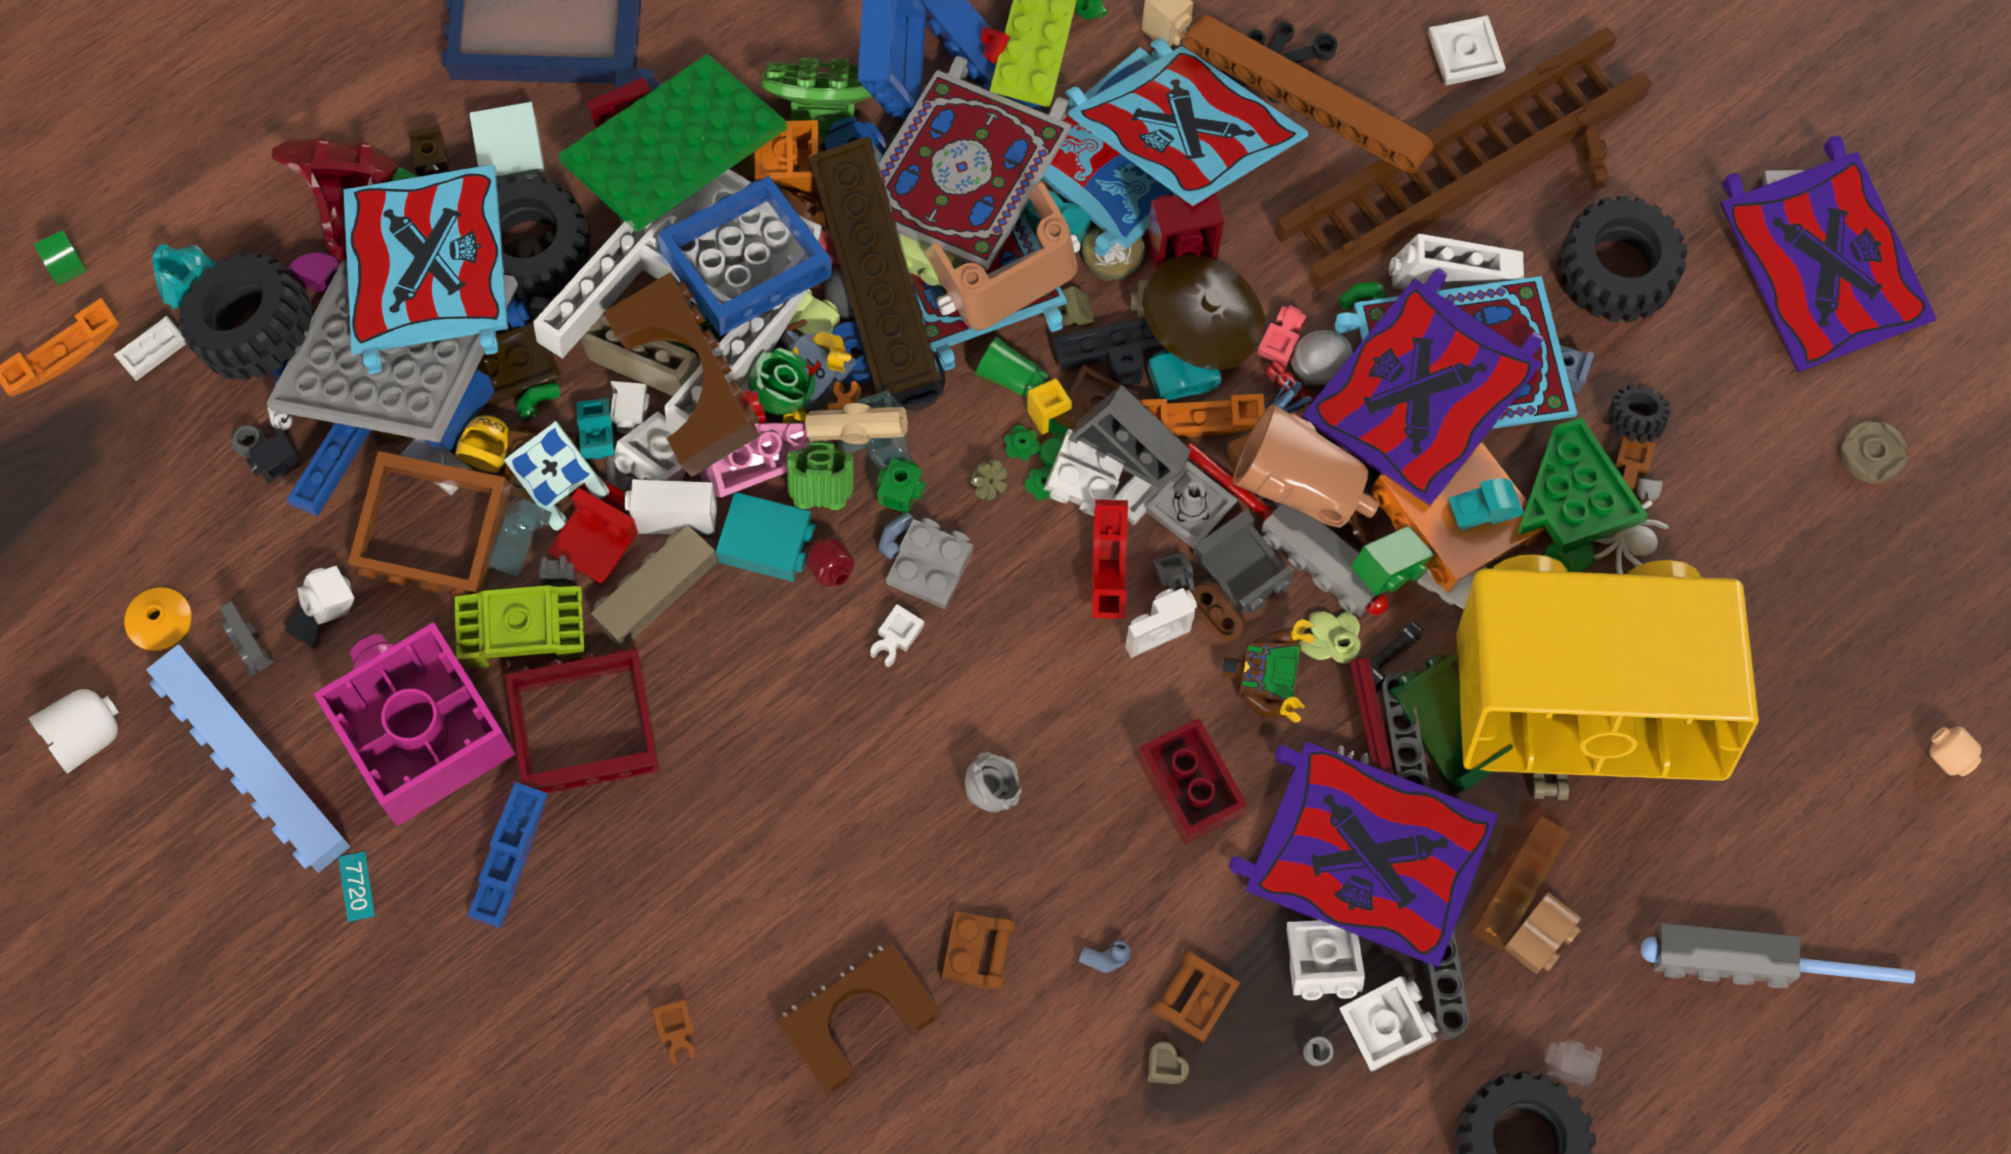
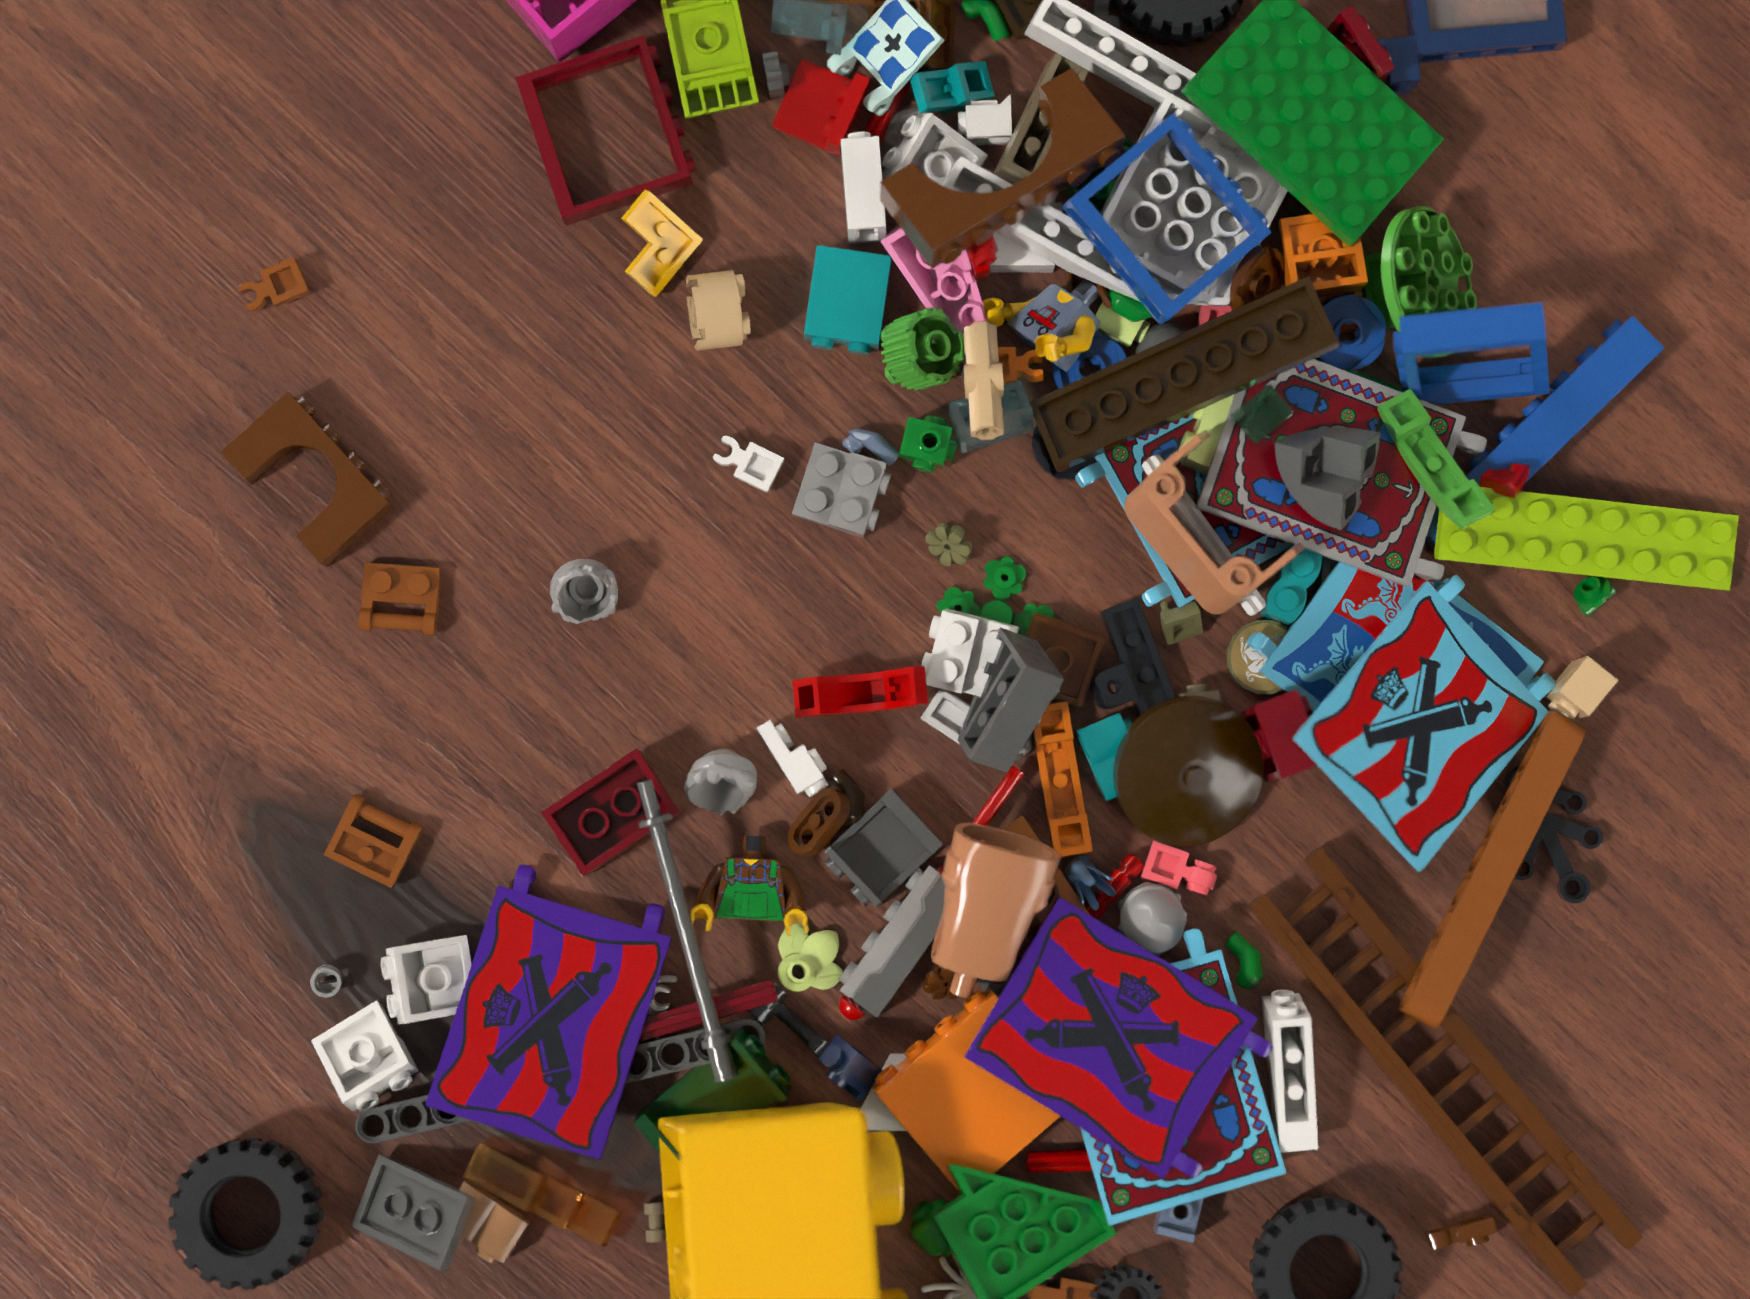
camera: 85 degrees right, 15 degrees up
blue slope [467,782,548,929] -> none
dark tan brick [591,525,718,650] -> none
green cylinder [748,349,815,415] -> none
dark red head [805,538,854,587] -> none
green plant [975,337,1050,398] -> none
yellow panel [1027,378,1072,435] -> none
sand blue arm [1078,941,1130,973] -> none
light grey plate [1146,461,1238,549] -> none
dark tan tile [1147,1041,1189,1084] -> none
dark grey plate [1152,552,1195,592] -> none
brick [1351,526,1434,596] -> none
white plate [1428,15,1506,86] -> none
teal brick [1449,478,1524,531] -> none
clear brick [1544,1040,1603,1087] -> none
none -> dark grey plate [351,1154,476,1271]
none -> yellow plate [621,190,703,297]
none -> dark grey bar [637,779,739,1082]
none -> light grey hair [684,748,757,816]
none -> tan brick [686,270,750,351]
none -> dark blue brick [818,1035,882,1102]
none -> red axle [1026,1149,1093,1173]
none -> green arm [1109,290,1153,322]
none -> clear green panel [1231,384,1294,445]
none -> dark grey brick [1275,428,1380,530]
none -> bright green slope [1377,388,1495,530]

